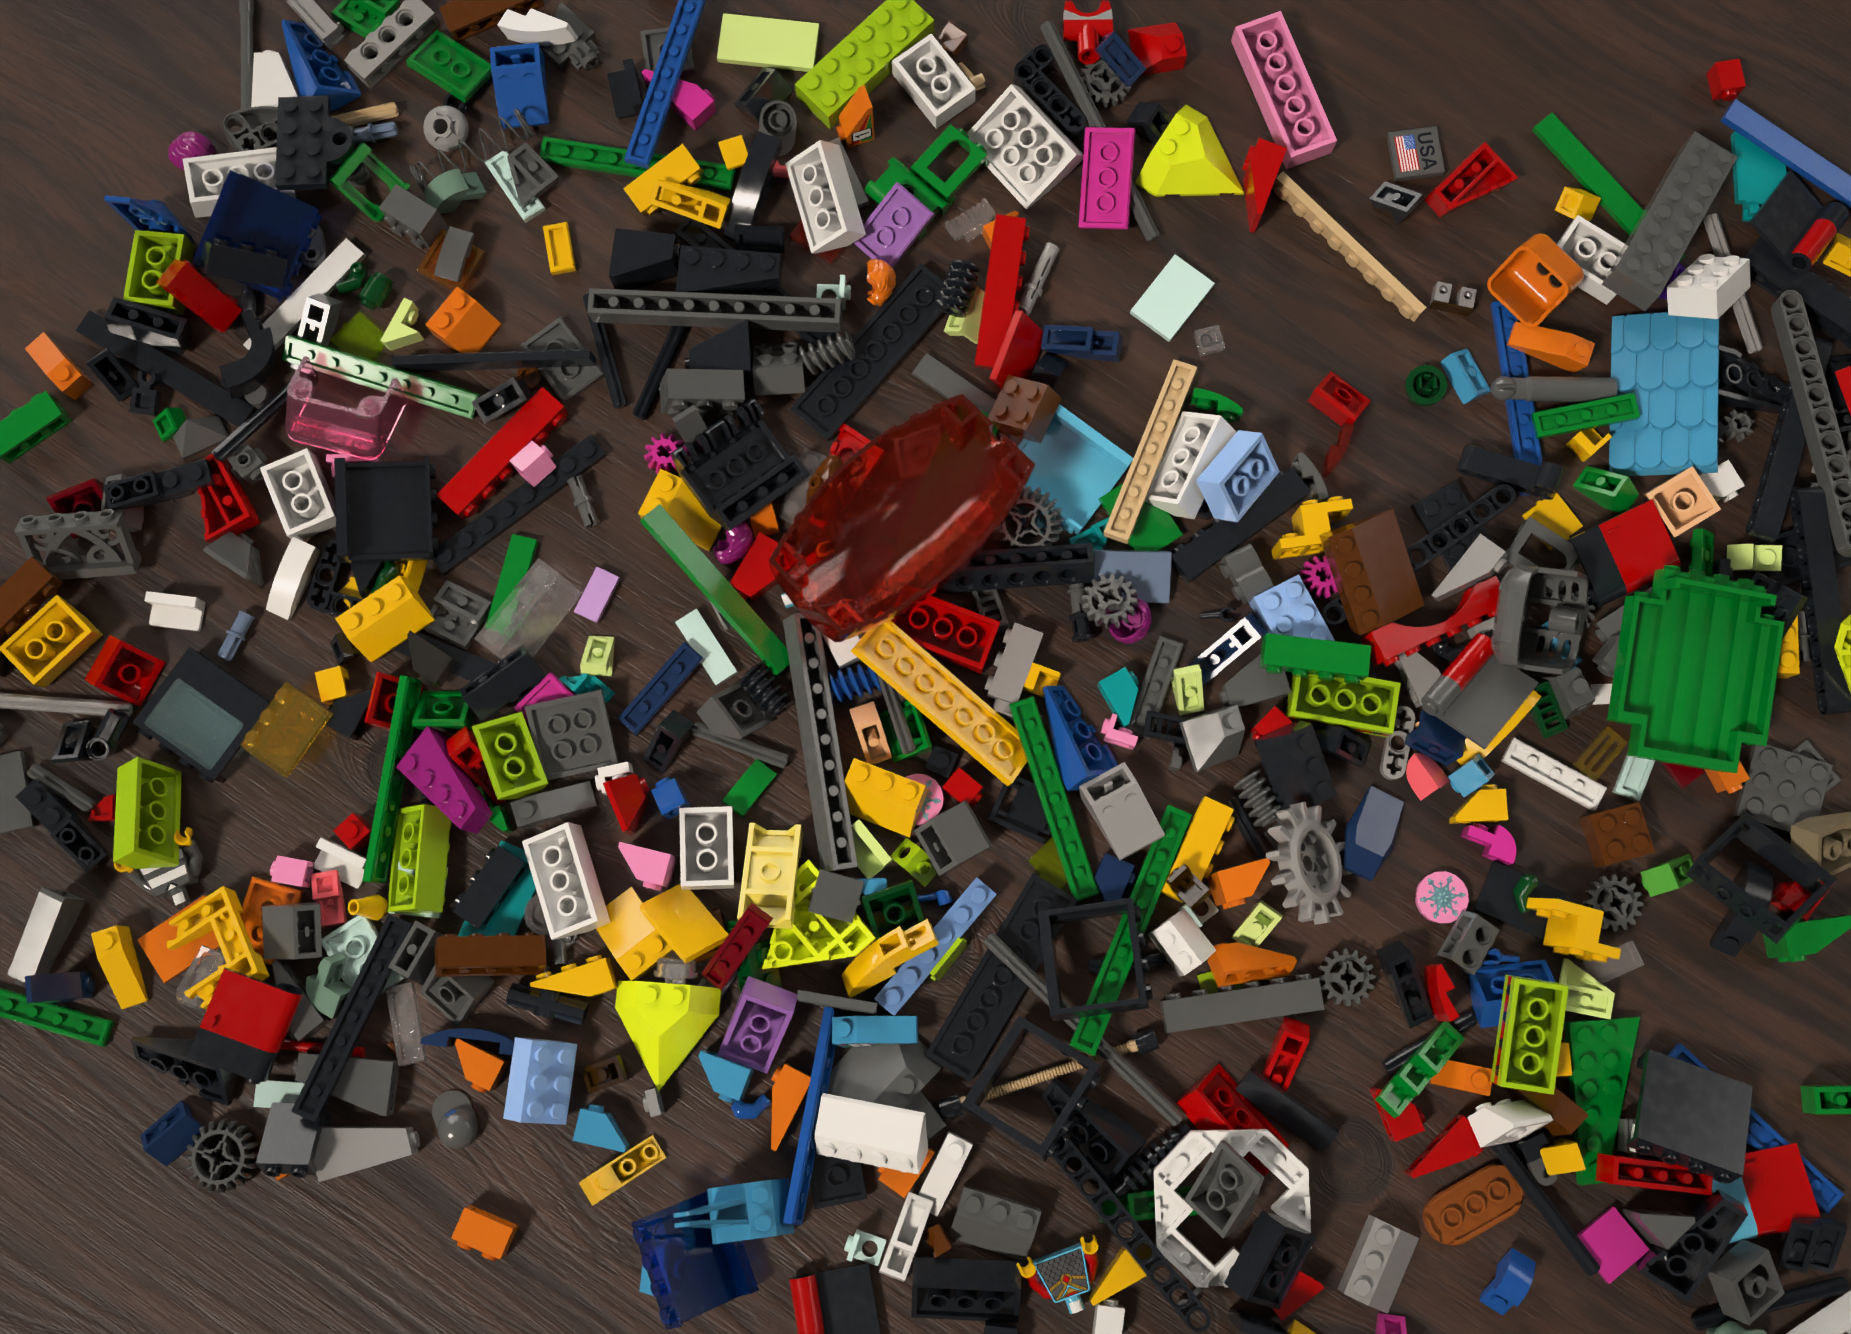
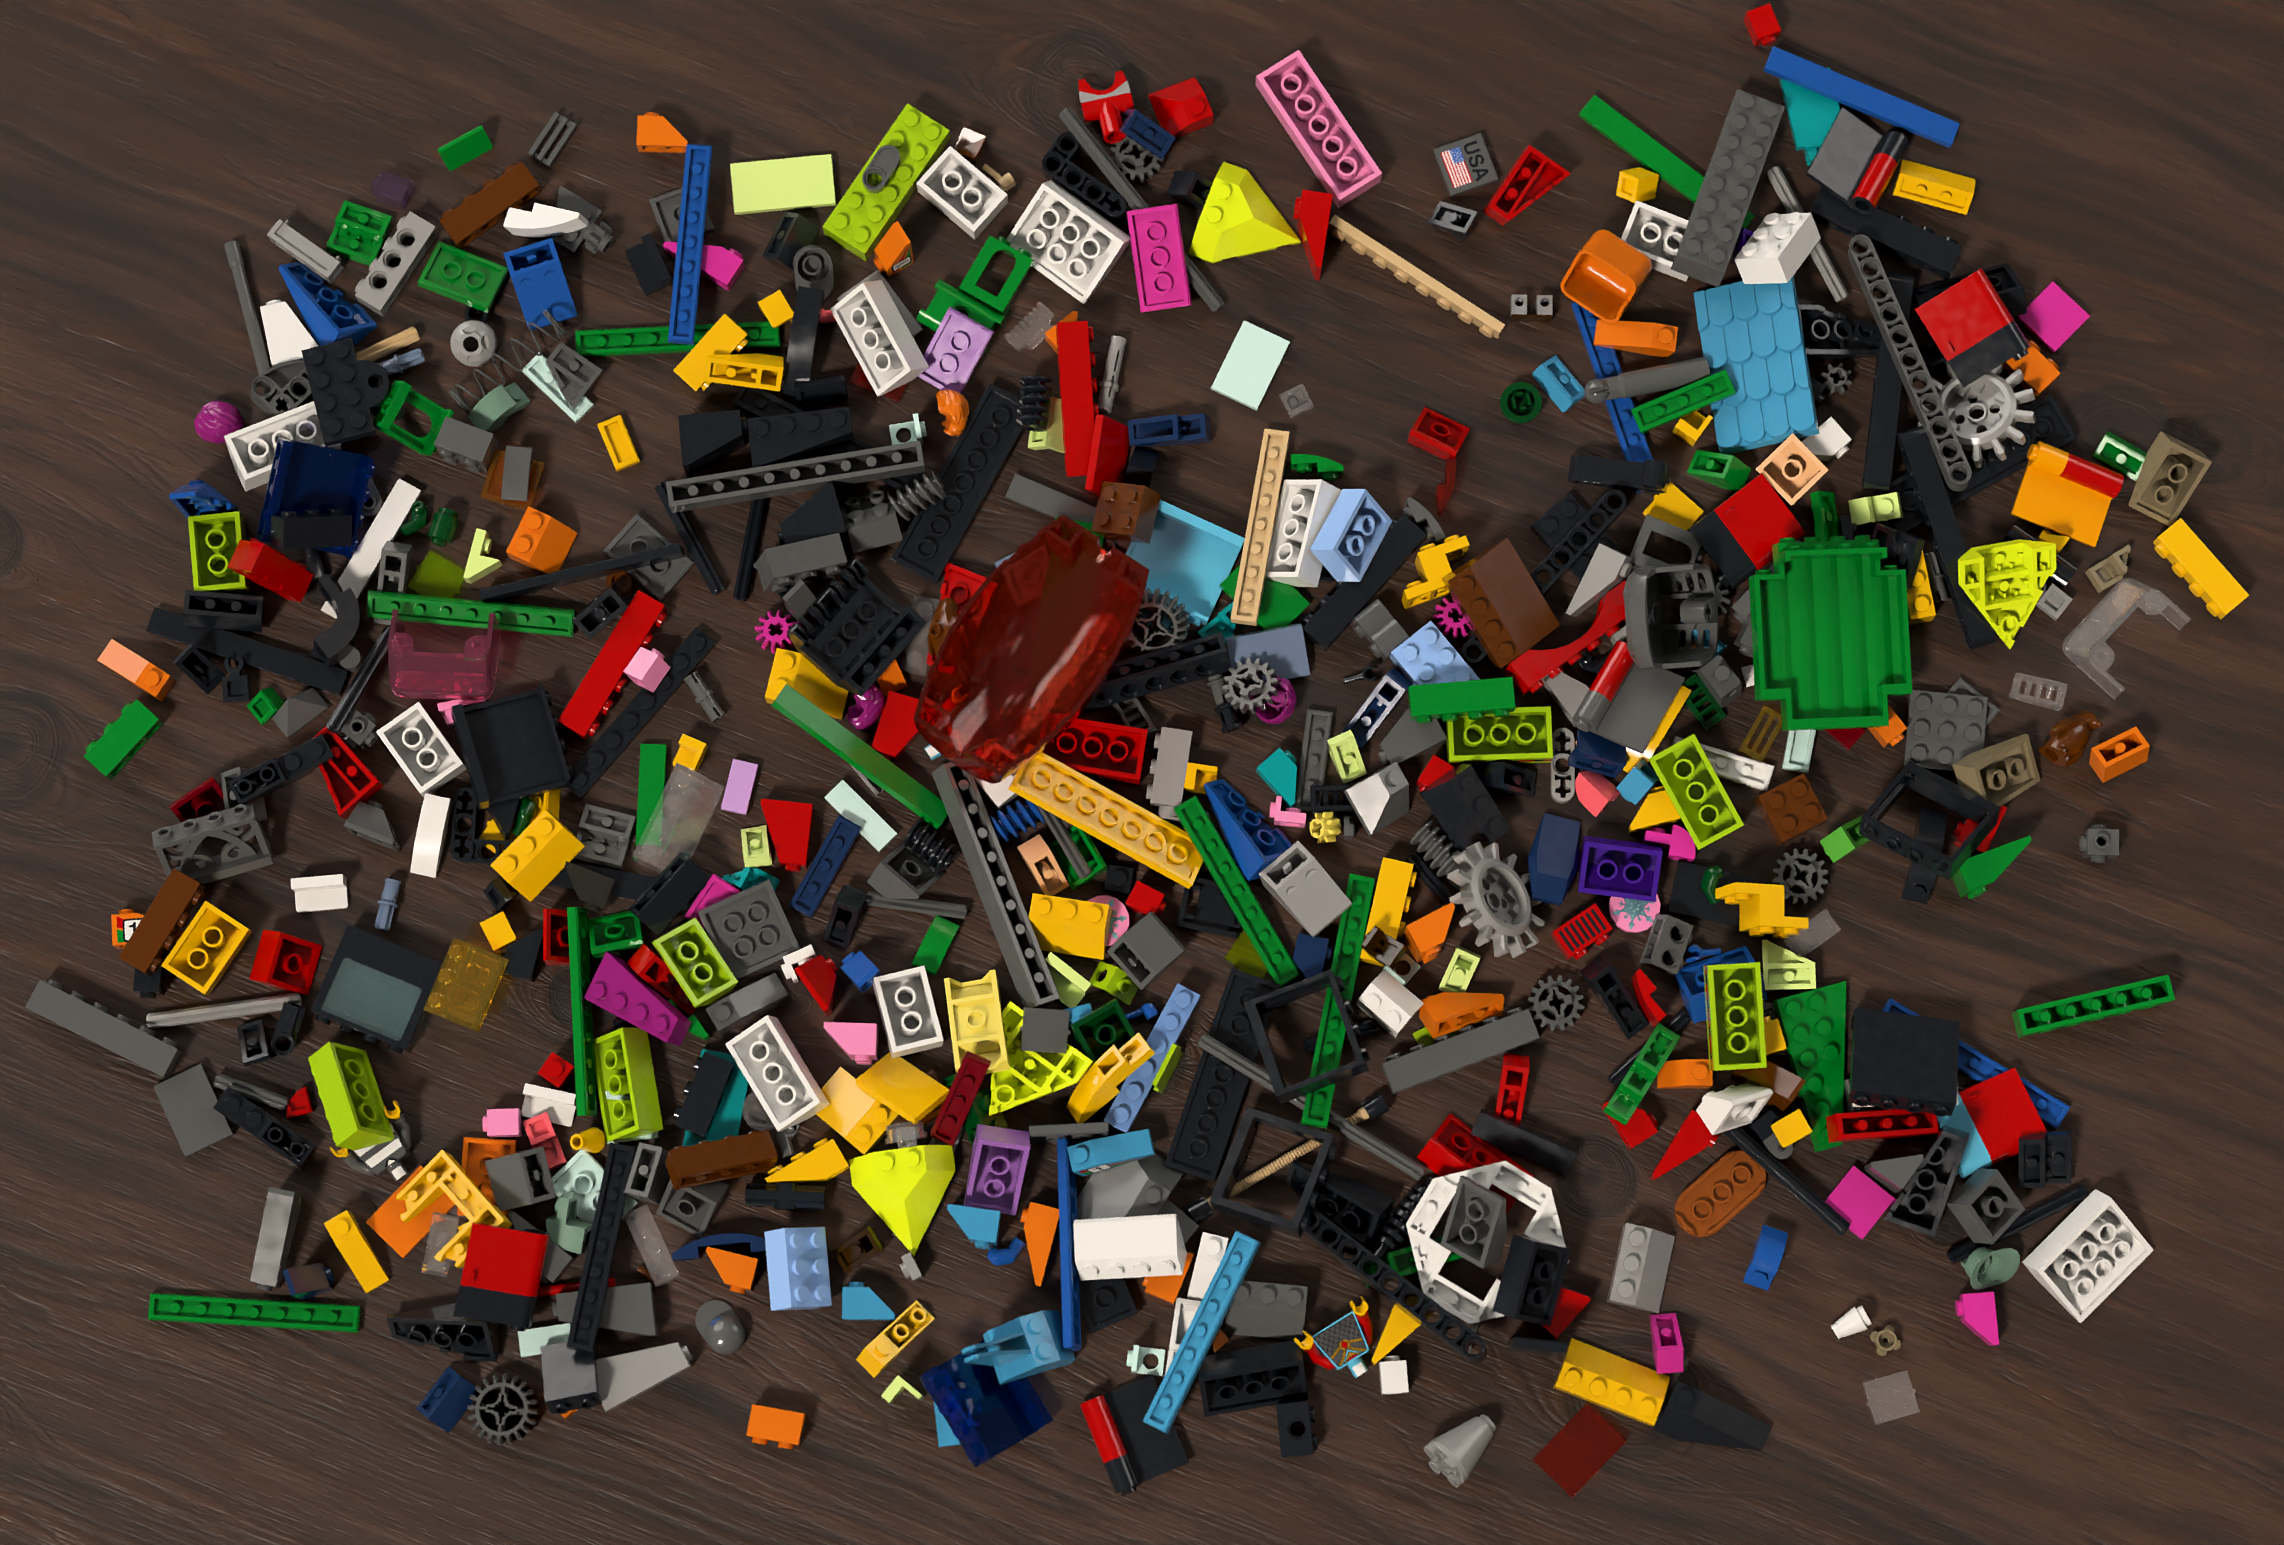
camera: 15 degrees left, 0 degrees up
none -> yellow panel [673,734,708,776]
none -> red slope [760,798,814,872]
none -> dark grey piece [862,145,900,193]
none -> yellowish green panel [881,1376,924,1404]
none -> dark azure tile [1143,1231,1261,1434]
none -> light yellow gear [1310,811,1341,843]
none -> red brick [1550,903,1613,961]
none -> dark purple slope [1578,836,1663,902]
none -> lime slope [1649,734,1744,850]

